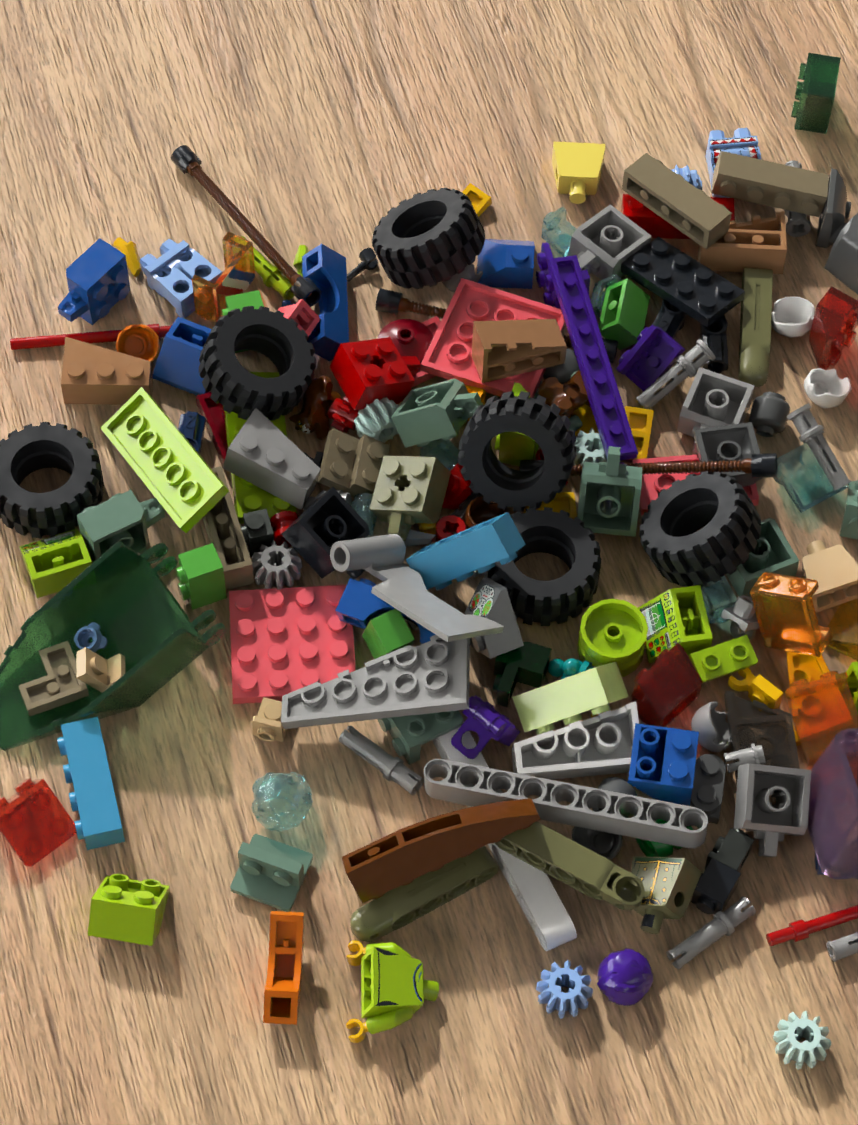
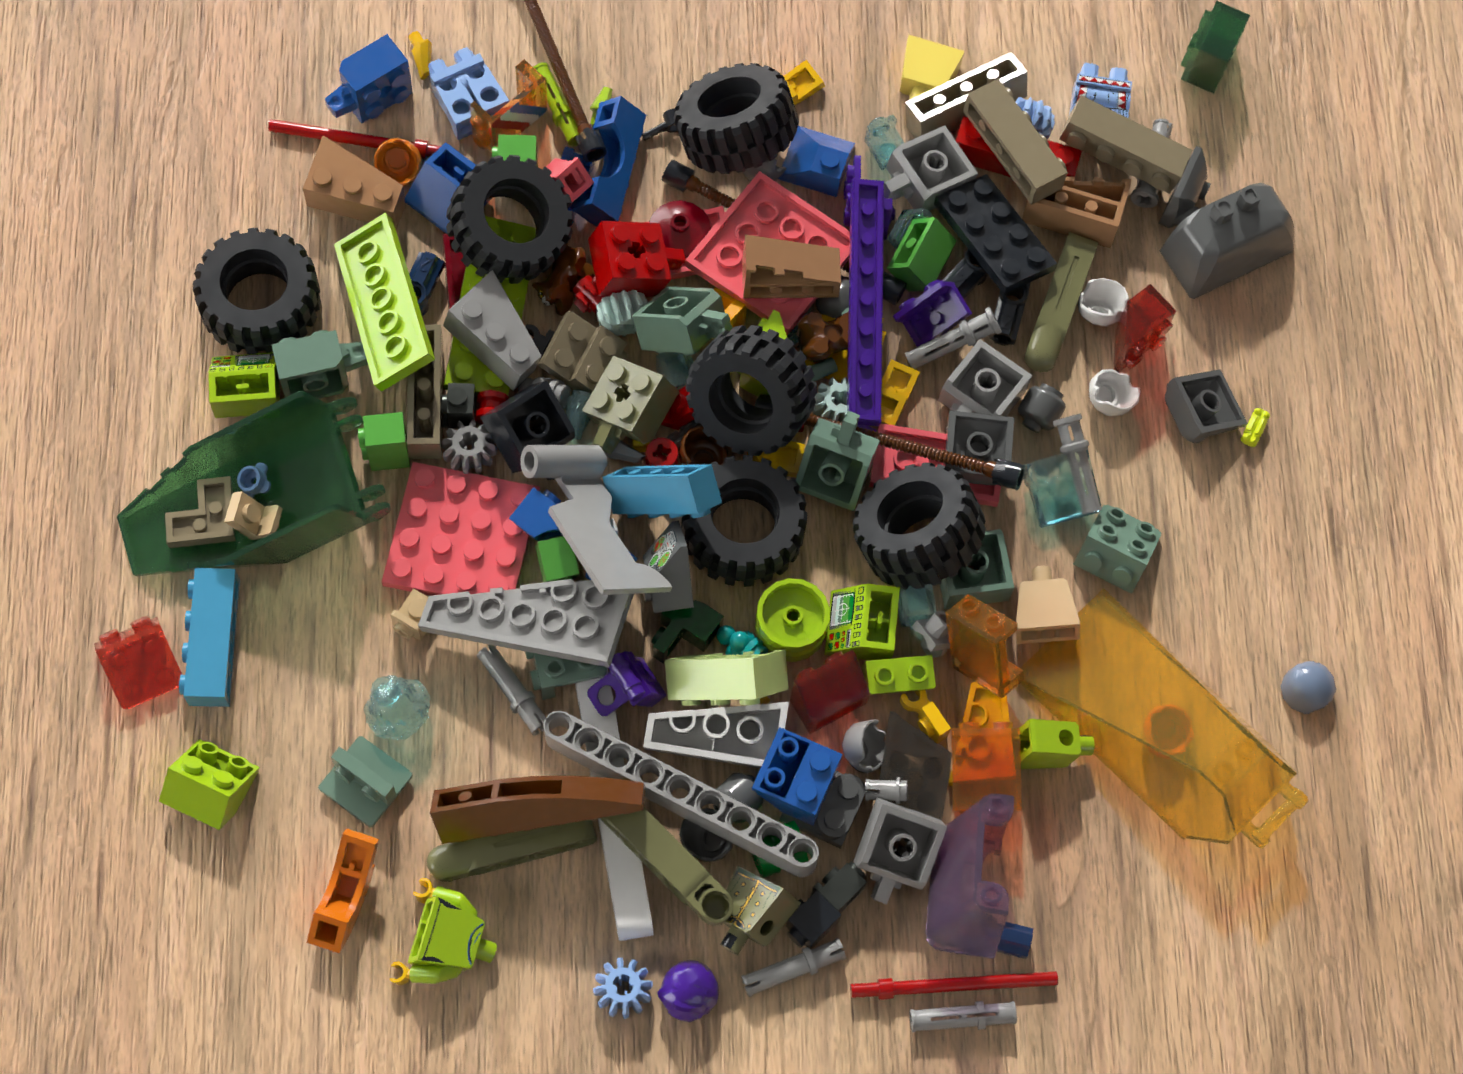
camera: 10 degrees right, 10 degrees up
none -> dark tan brick [905,52,1027,138]

